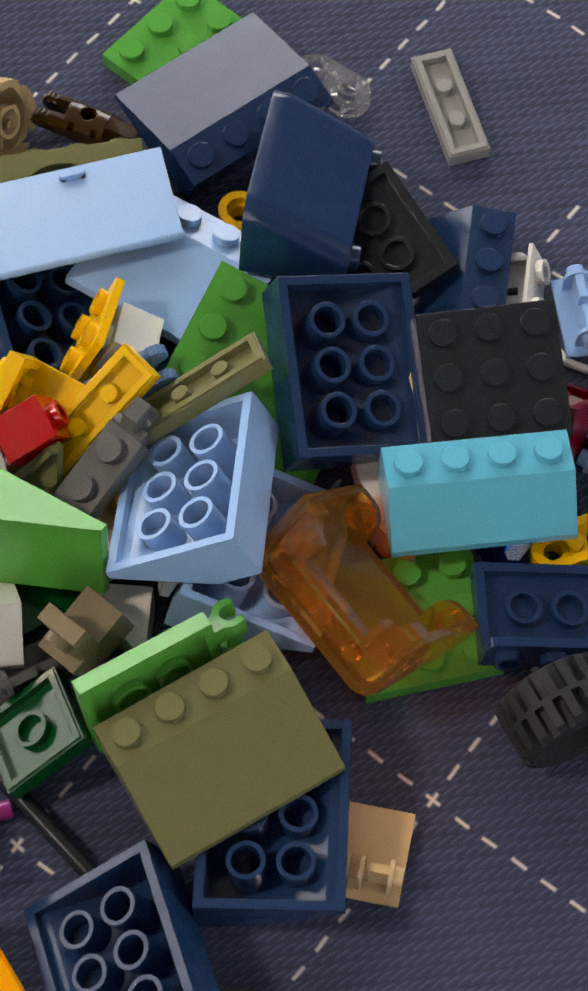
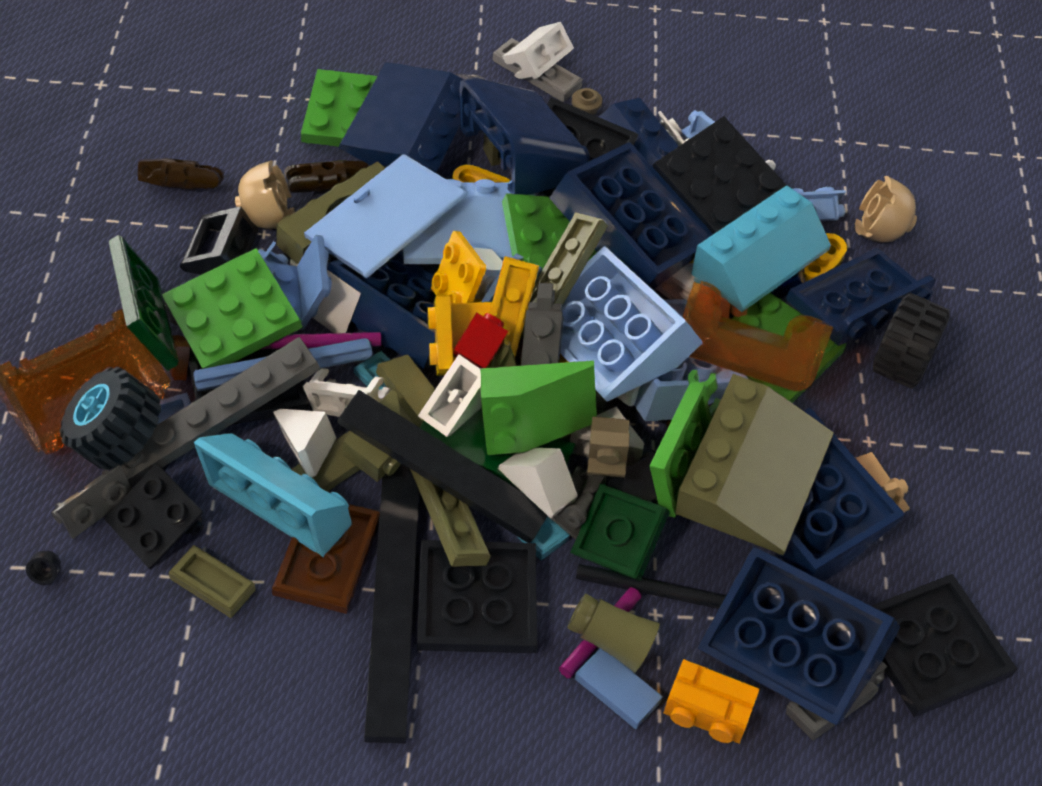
camera: 40 degrees left, 10 degrees down
none -> white hinge [502,22,574,79]
none -> dark tan plate [571,88,602,115]

